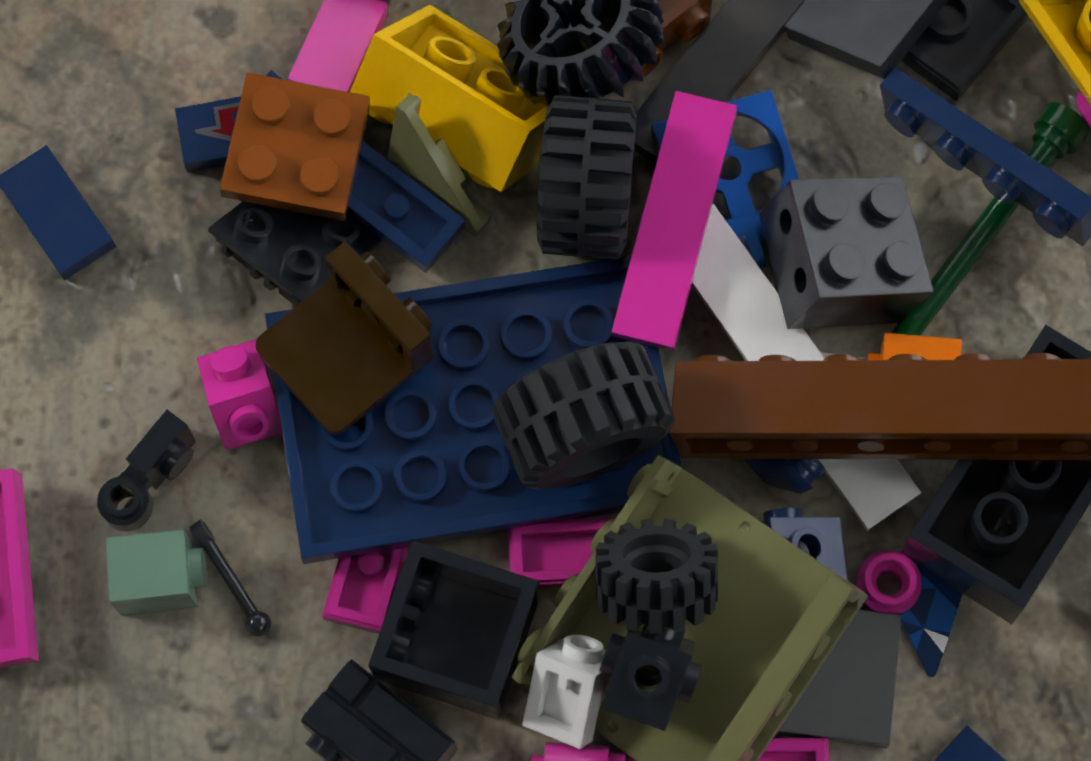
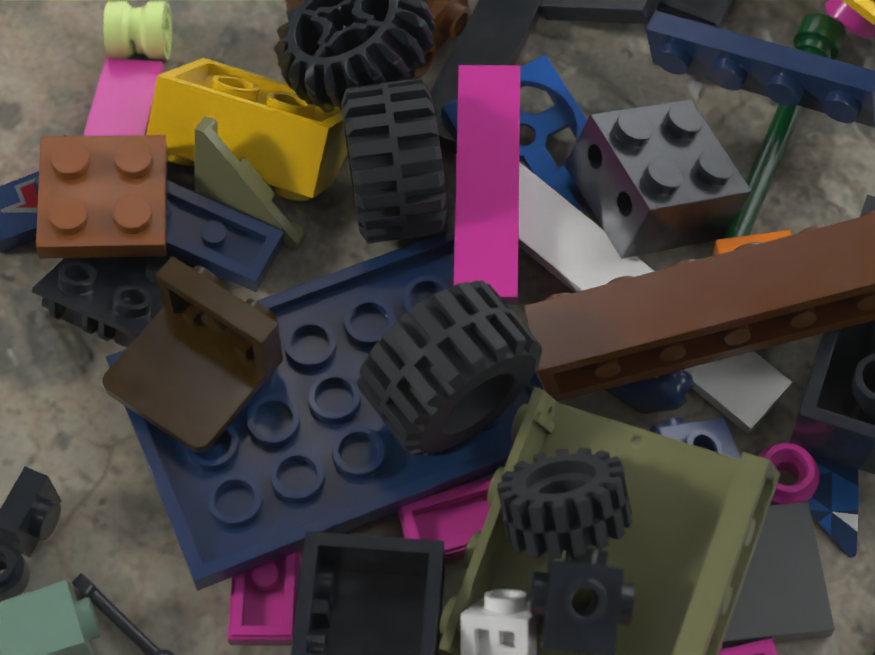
camera: 15 degrees left, 10 degrees down
dark pink bracket [197,339,282,450] -> none

